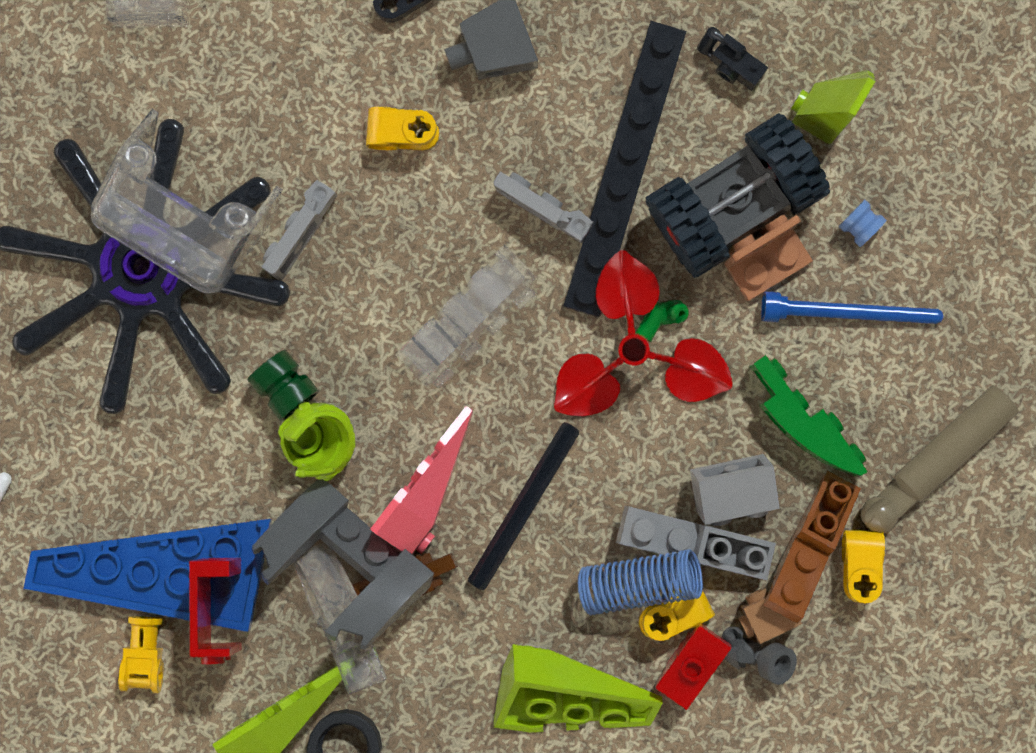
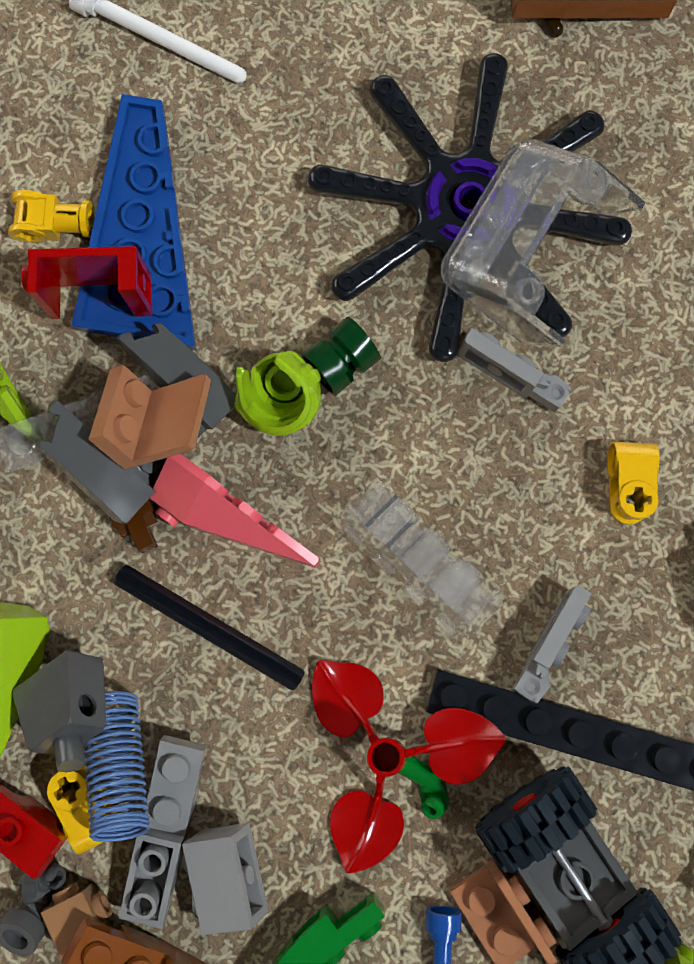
camera: 85 degrees right, 5 degrees down
none -> dark grey torso [12,650,106,772]
none -> nougat bracket [88,364,211,470]

